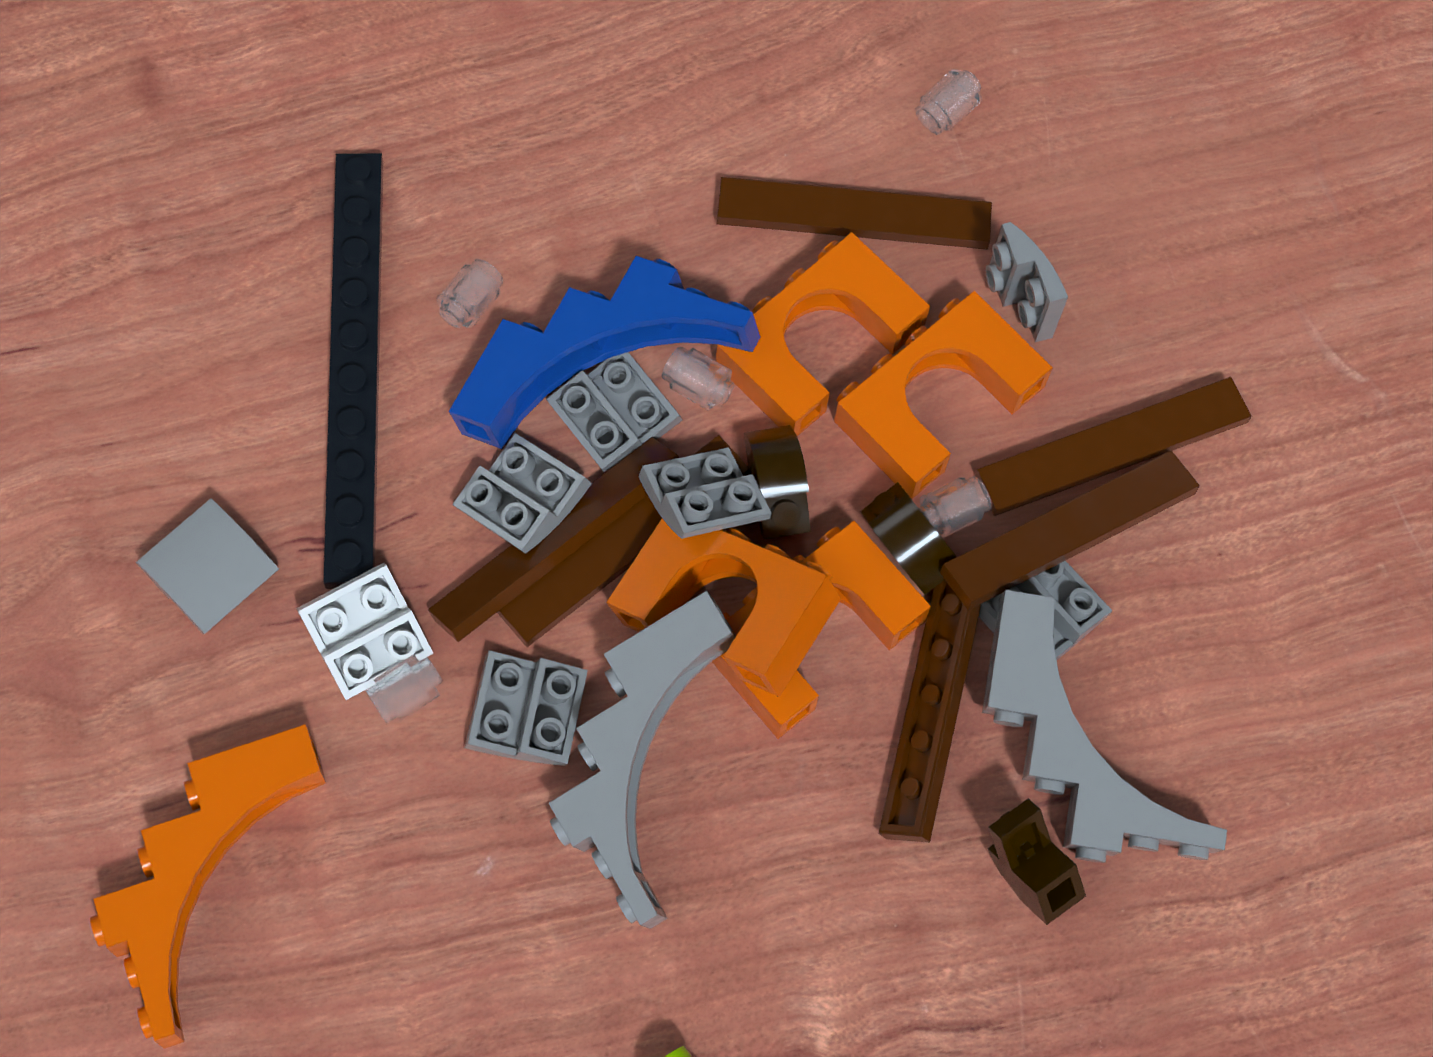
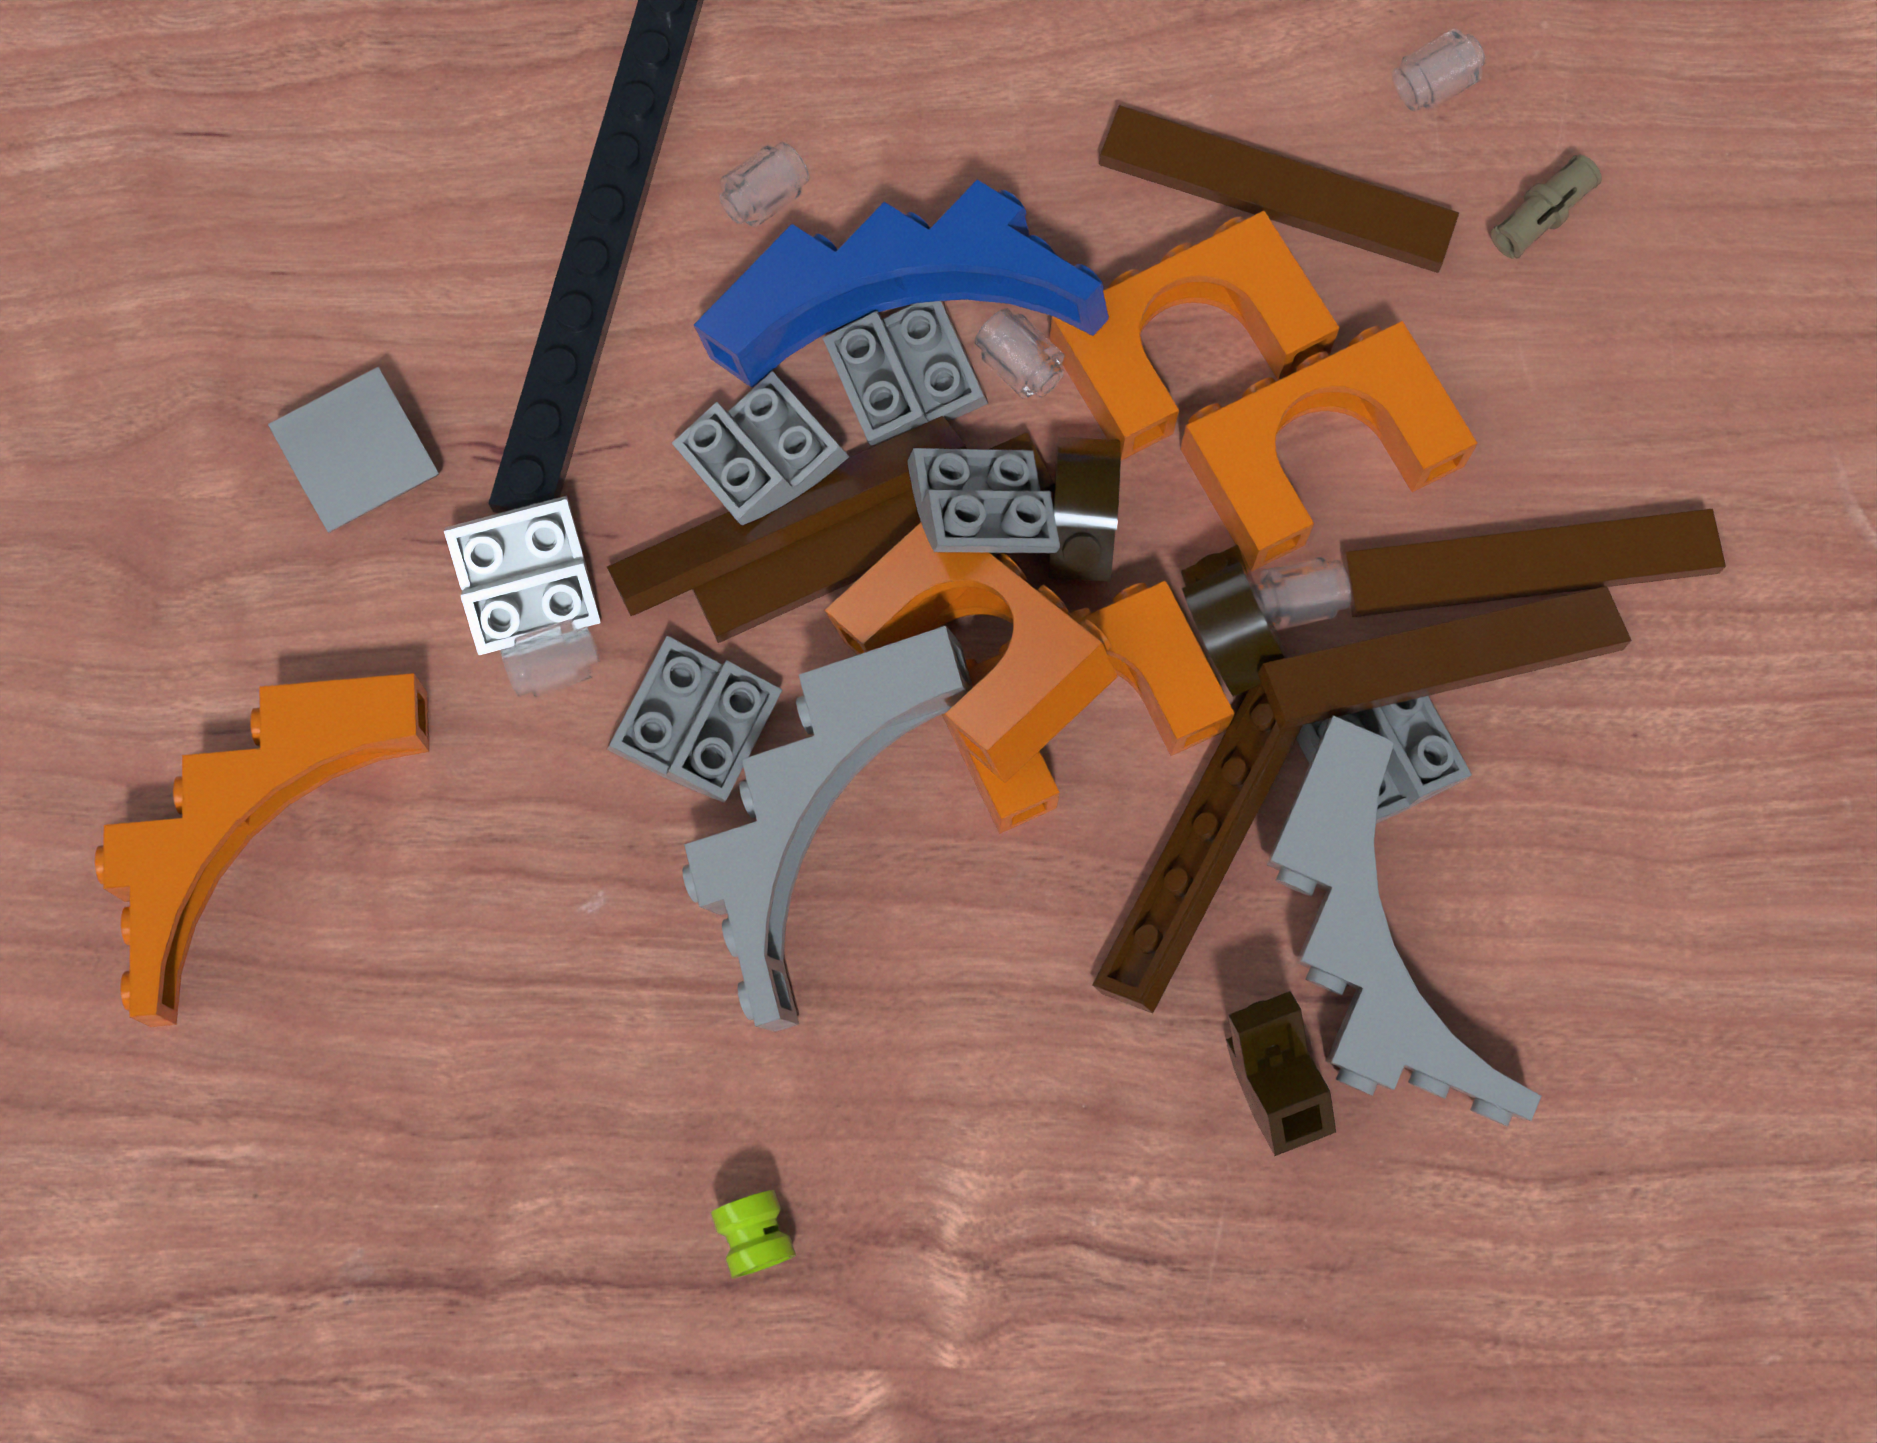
camera: 20 degrees right, 5 degrees up
light grey slope [986,222,1068,342] -> none
none -> dark tan pin [1491,154,1602,259]

